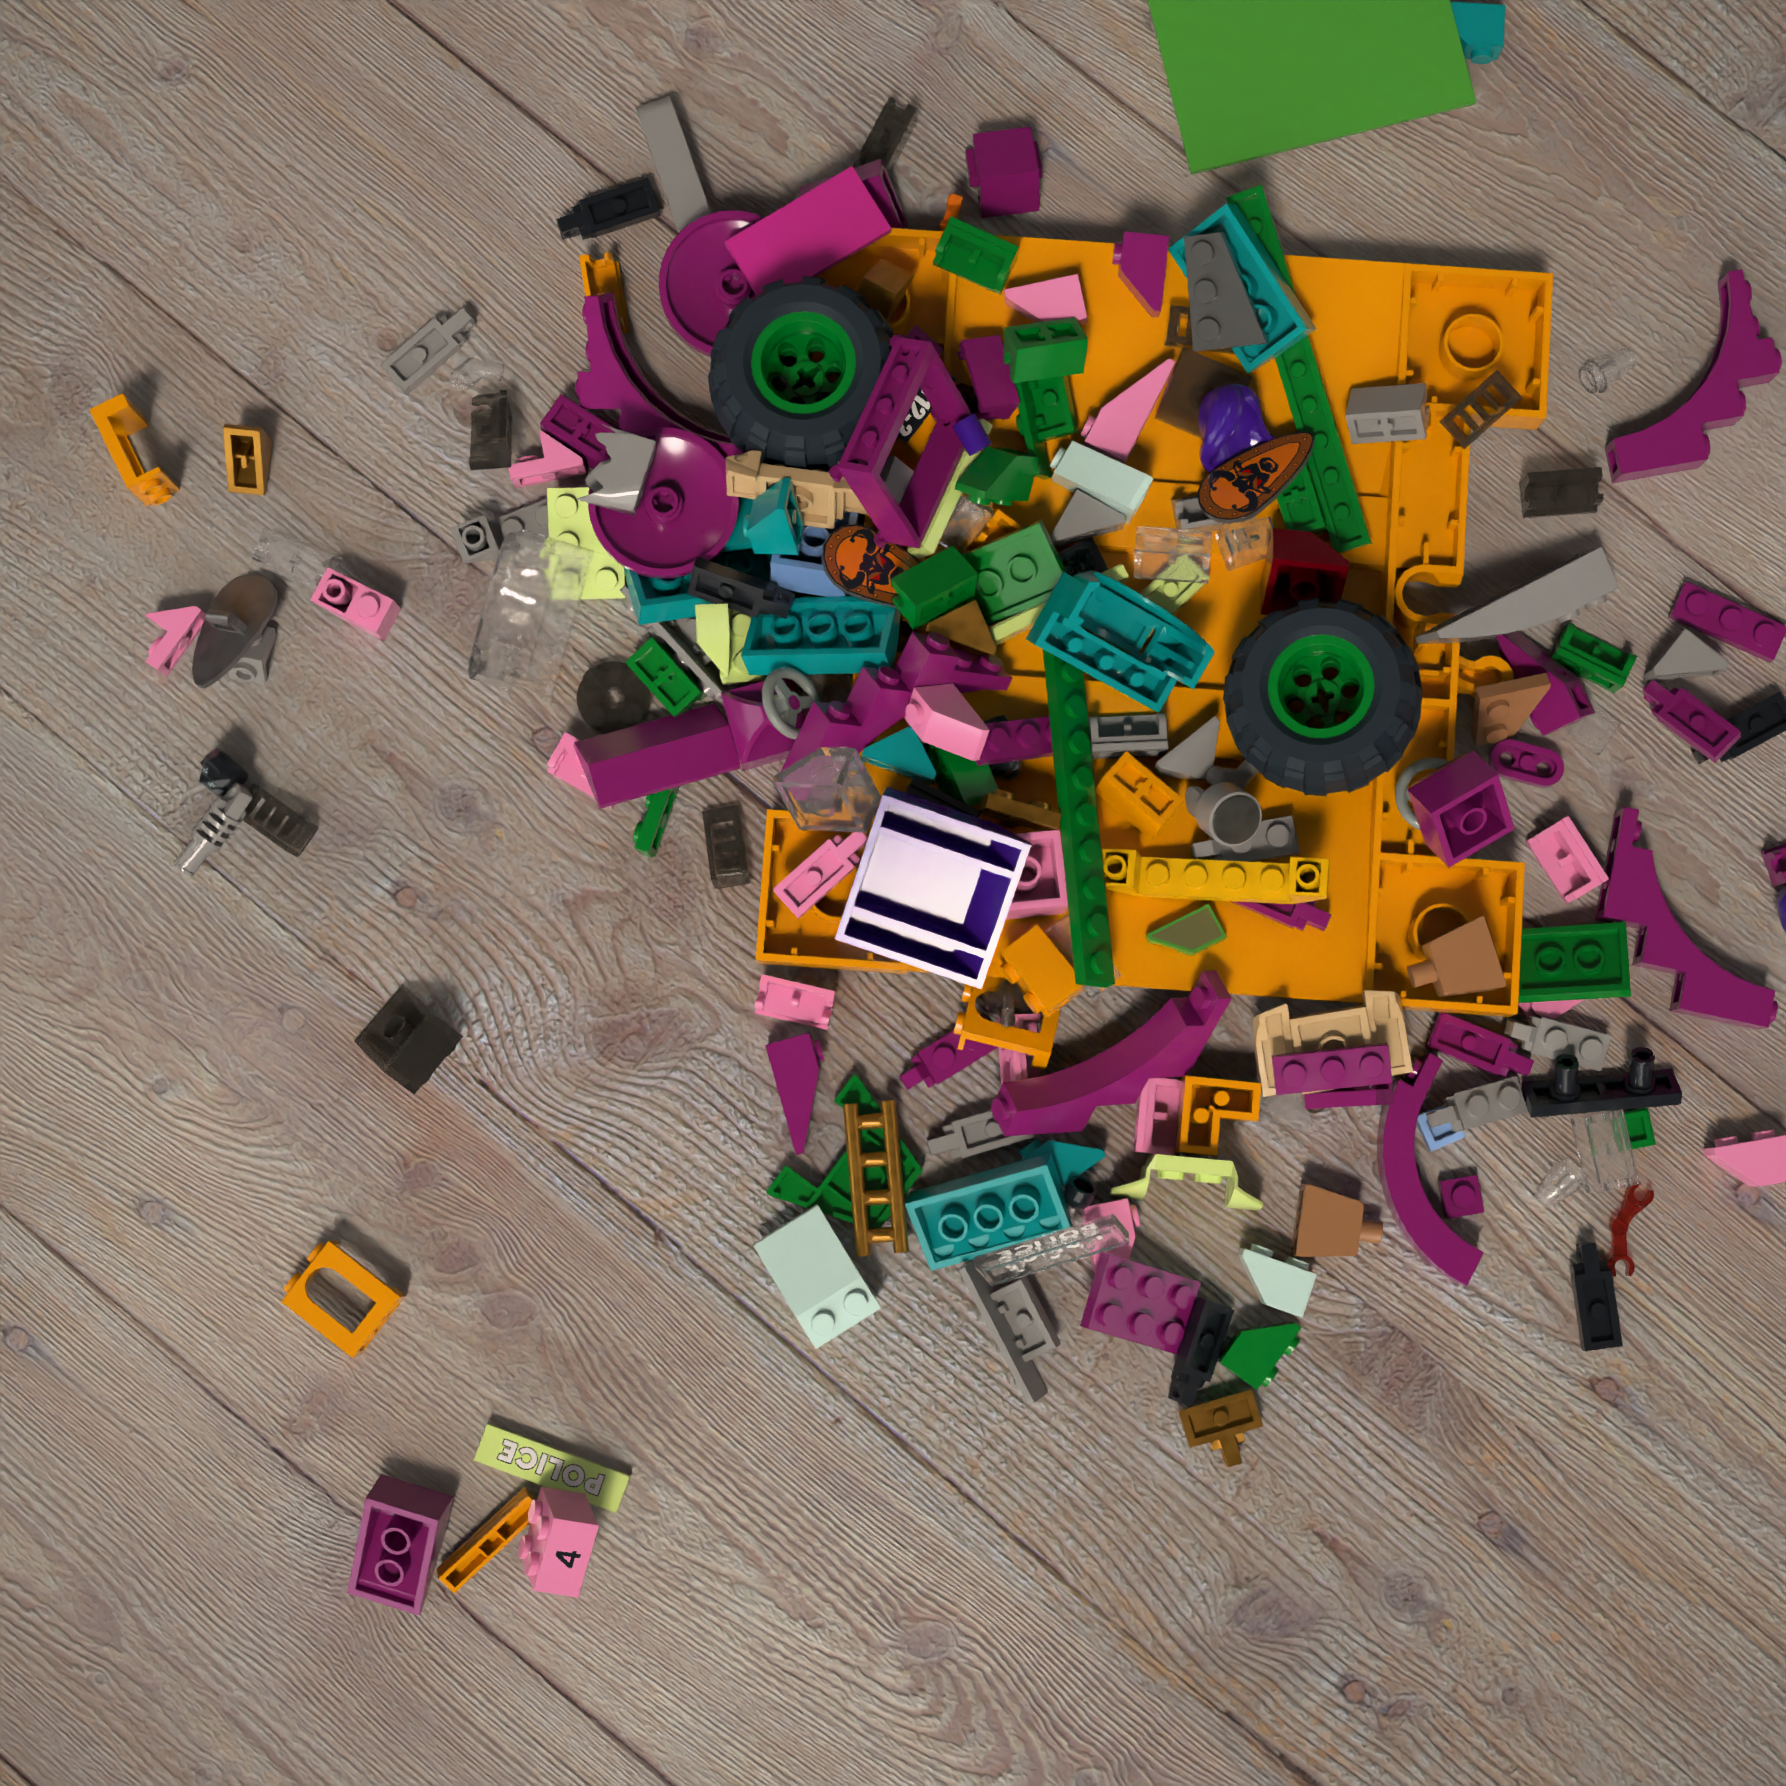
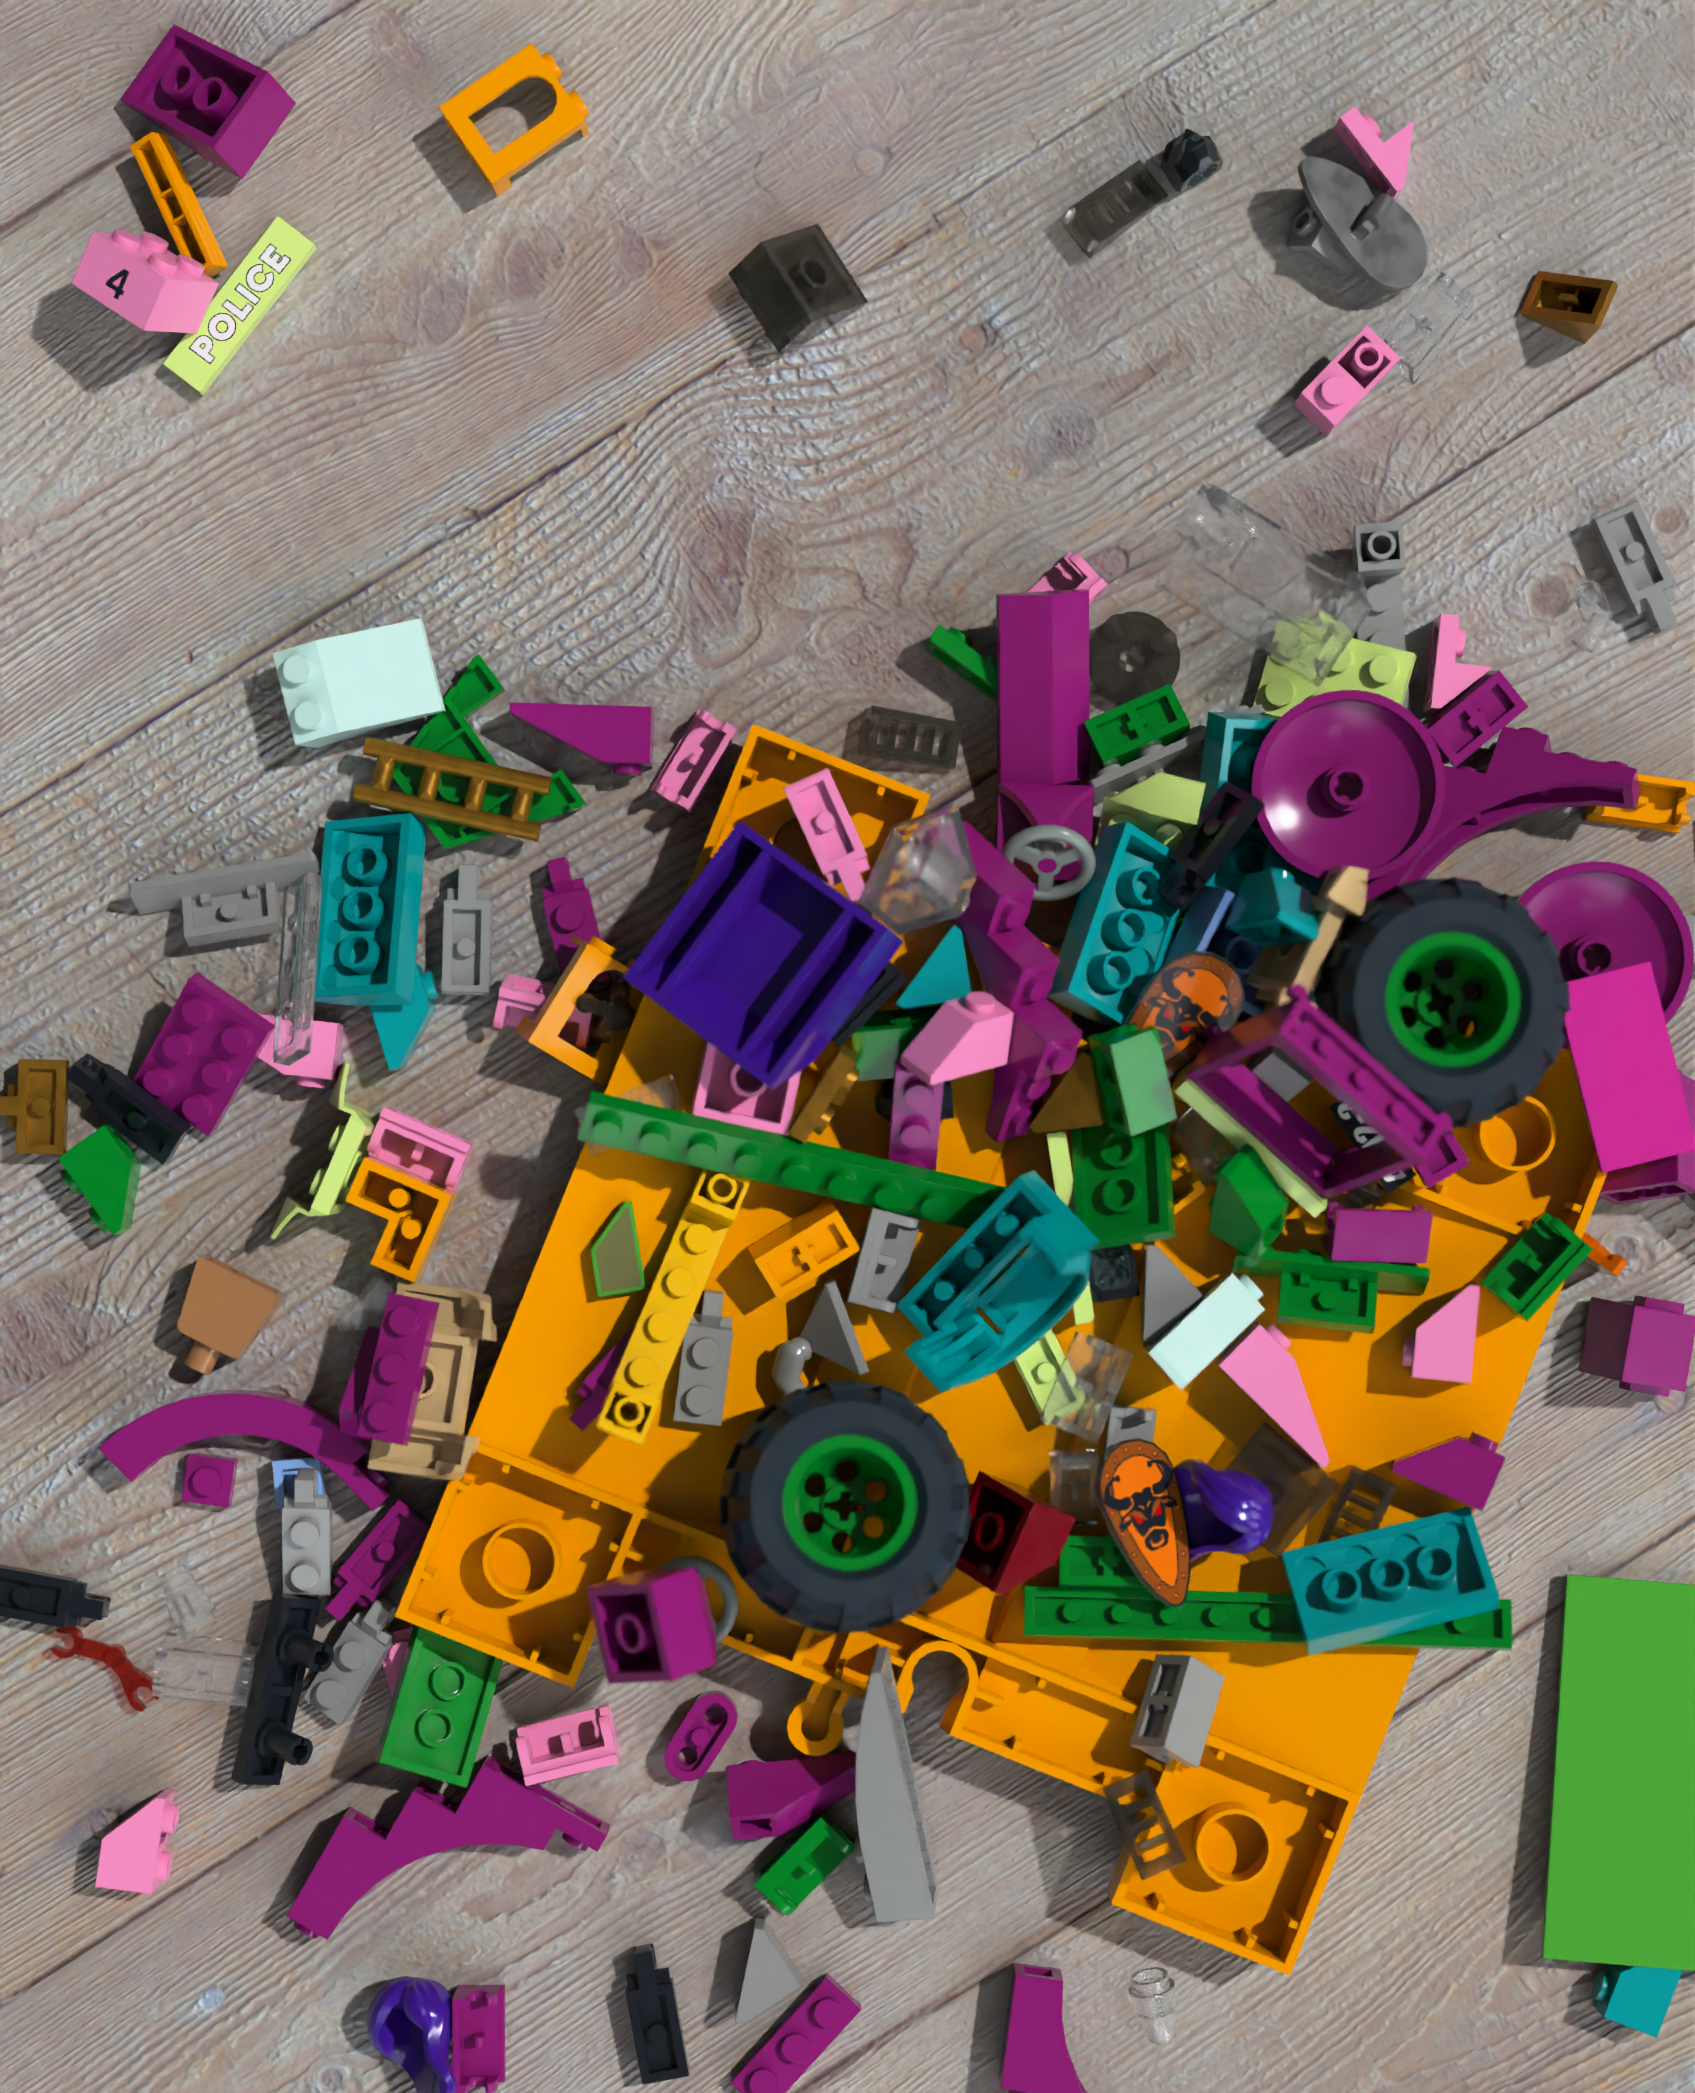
camera: 105 degrees right, 5 degrees up
light orange panel [89,393,180,506] -> none
light grey hinge [174,782,252,877] -> none
clear smoke hinge [469,390,513,470] -> none
light grey piece [577,424,656,517] -> none
pearl gold slope [857,258,914,324] -> none
dark purple hinge [952,413,992,457] -> none
magenta arch [990,970,1232,1136] -> none
light orange brick [999,924,1085,1019] -> none
green hinge [1003,317,1088,384] -> none
black hinge [1043,1176,1097,1258] -> none
dark grey wing [1184,232,1270,352] -> none
piece [1185,782,1262,847] -> none
light aqua slope [1238,1244,1317,1318] -> none
medium nougat torso [1407,916,1507,997] -> none
medium nougat wing [1471,673,1551,746] -> none
clear smoke hinge [1519,467,1604,519] -> none
green tile [1608,1108,1656,1152] -> none
magenta hinge [1643,680,1741,763] -> none

